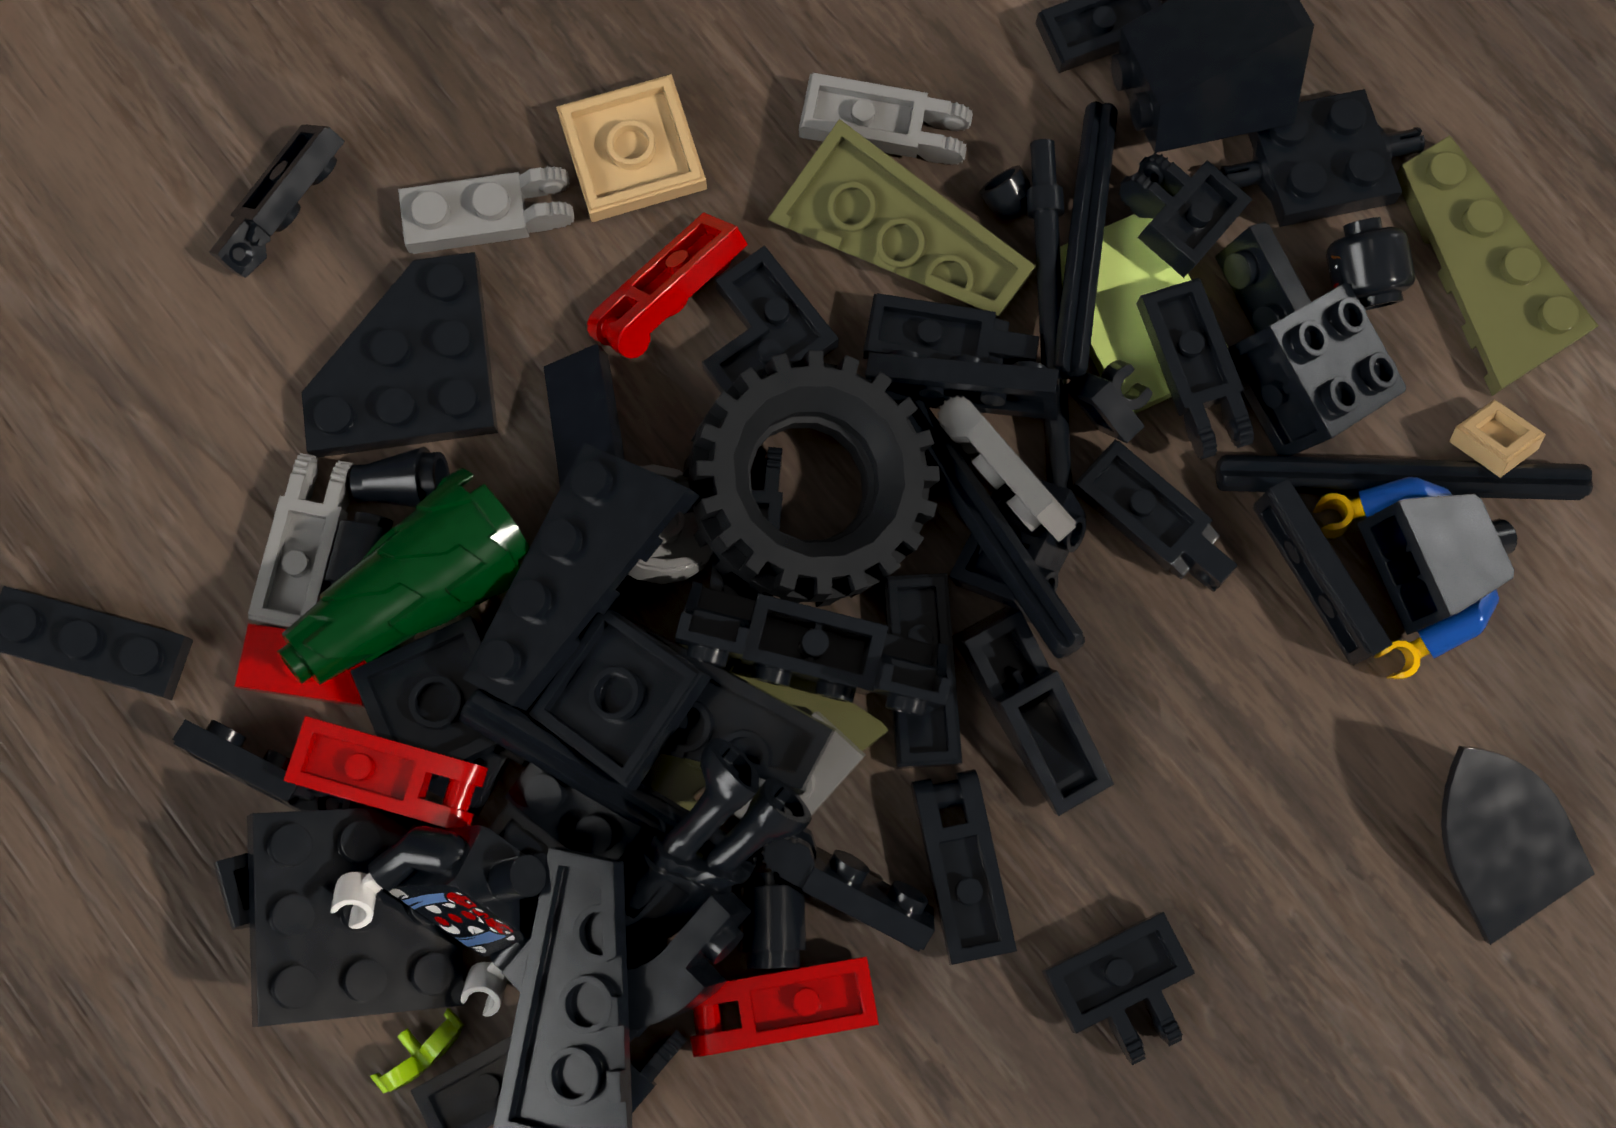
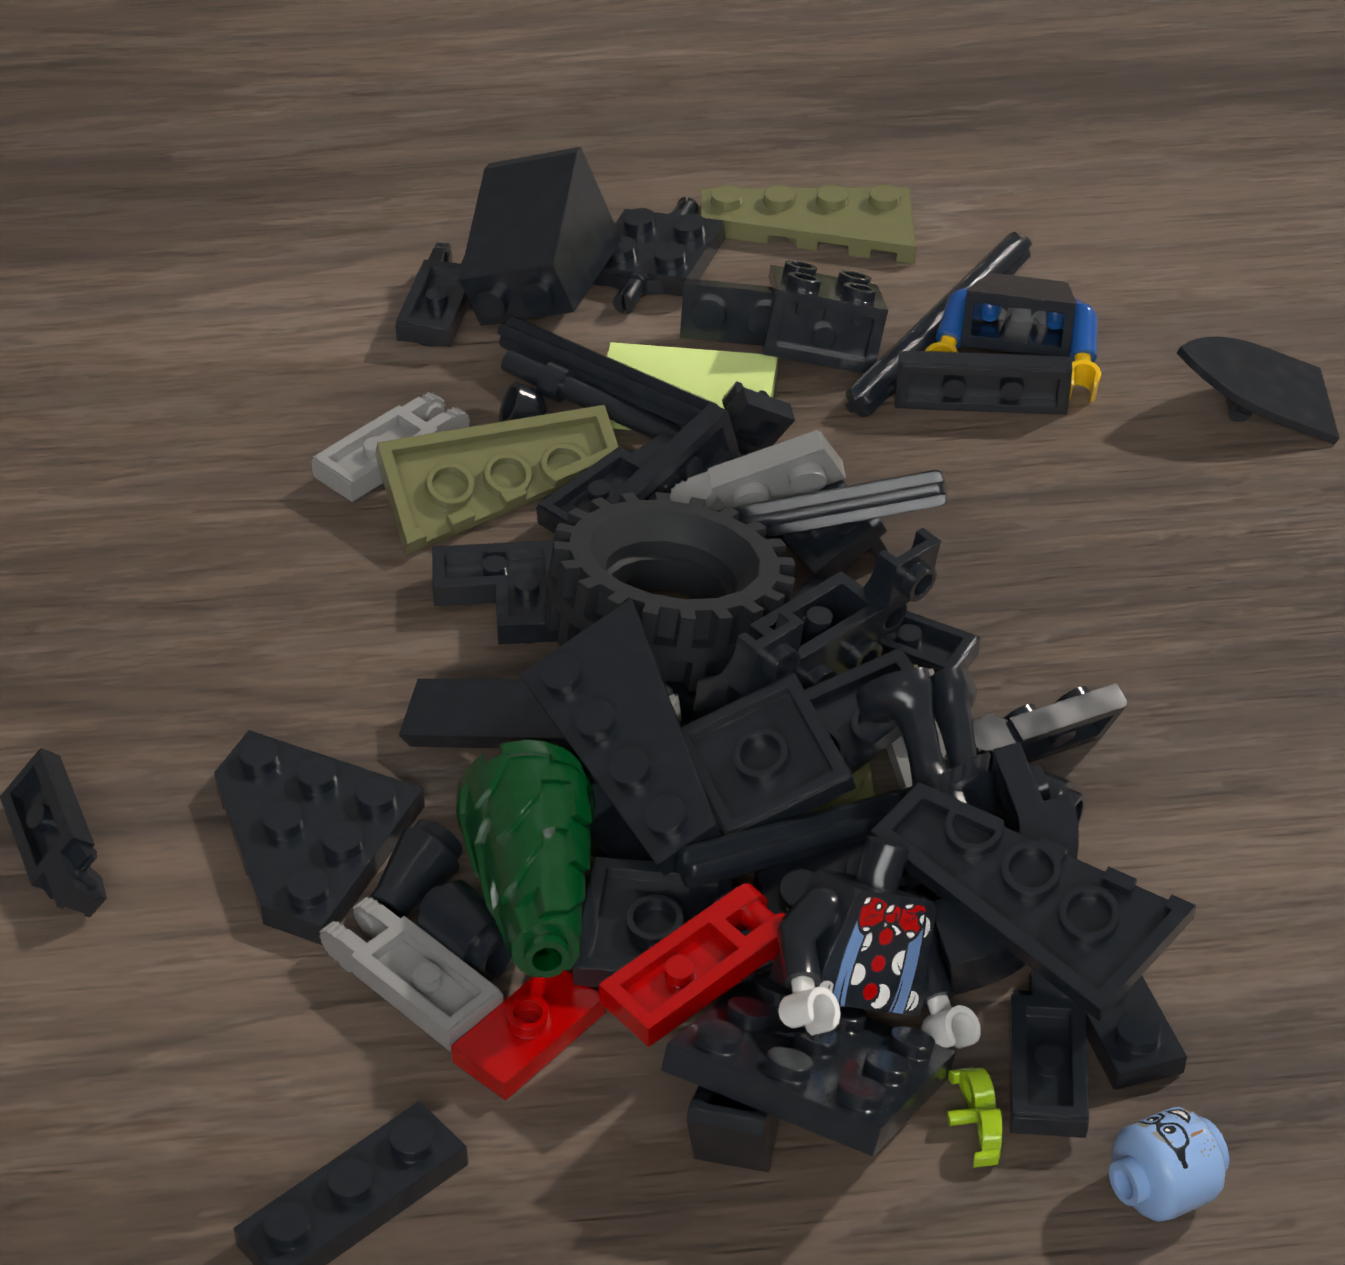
camera: 55 degrees left, 35 degrees down
black hinge [172,719,357,811] -> none
light grey hinge [398,166,574,254] -> none
tan plate [556,74,707,222] -> none
red plate [587,212,748,359] -> none
red plate [690,956,879,1057] -> none
black plate [911,769,1017,965] -> none
black slope [952,606,1114,816] -> none
black hinge [1042,912,1195,1065] -> none
black hinge [1072,439,1237,592] -> none
black hinge [1118,153,1253,278] -> none
black hinge [1136,278,1255,460] -> none
black head [1326,217,1416,310] -> none
tan tile [1449,399,1546,478] -> none

